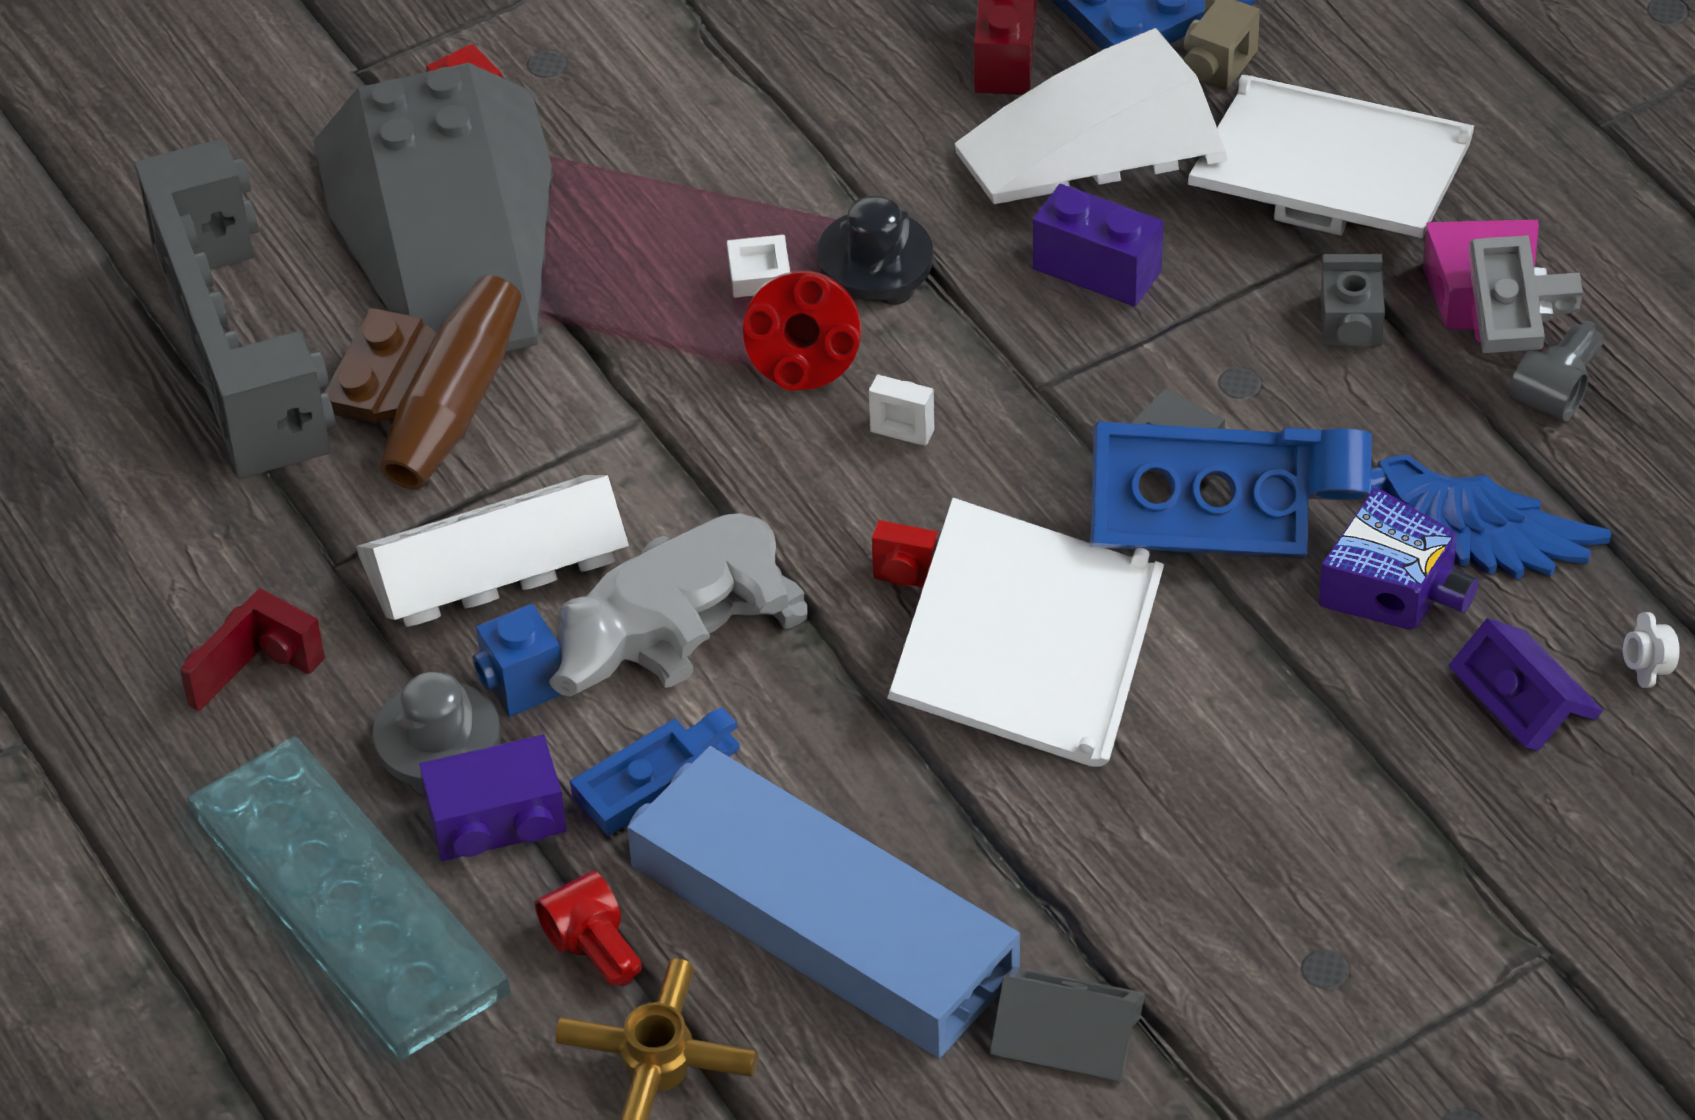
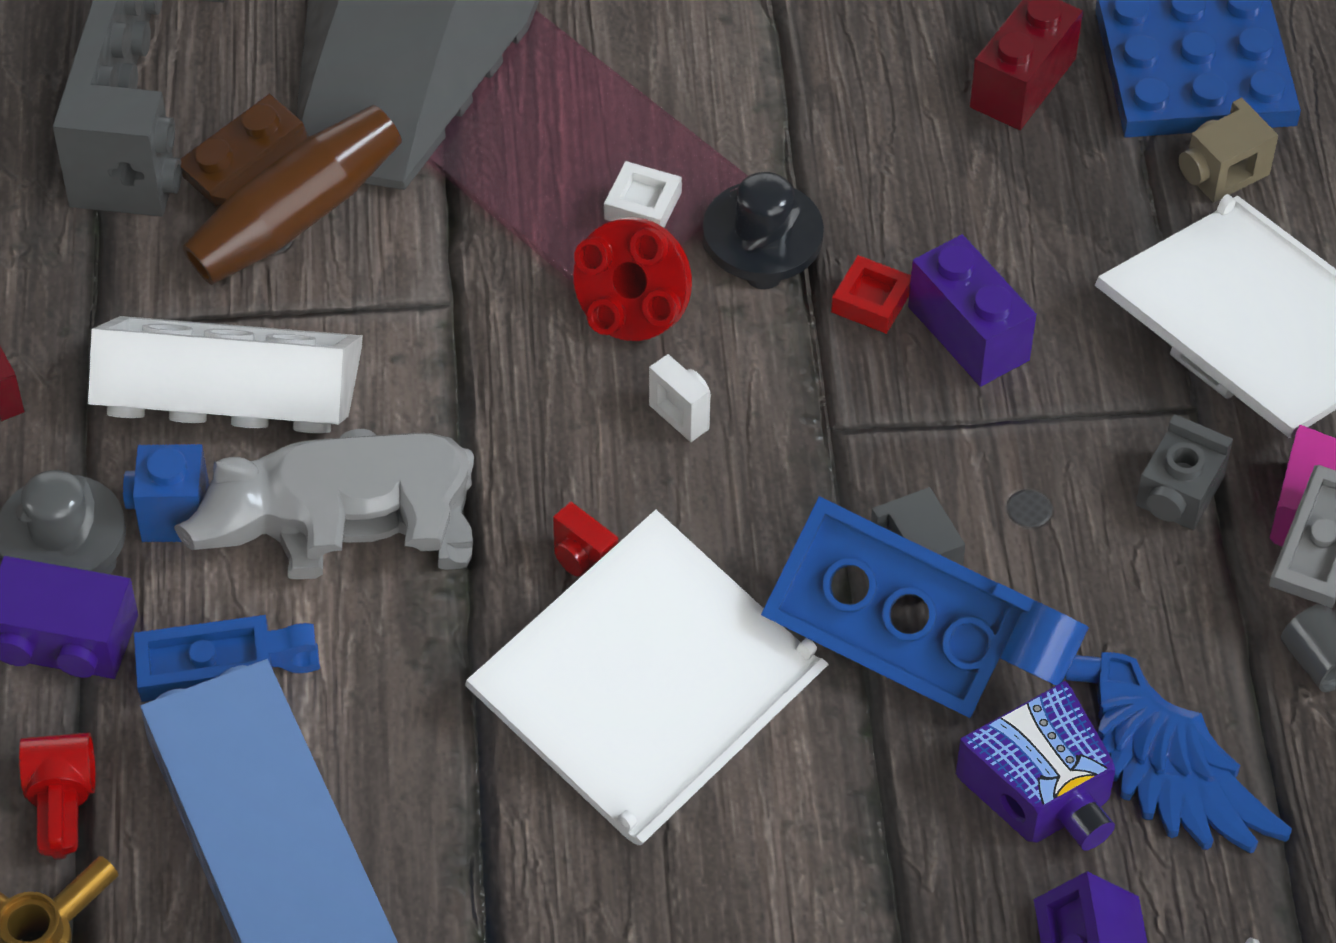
camera: 25 degrees right, 5 degrees up
white wedge [954,28,1227,204] -> none
none -> red plate [831,255,911,334]

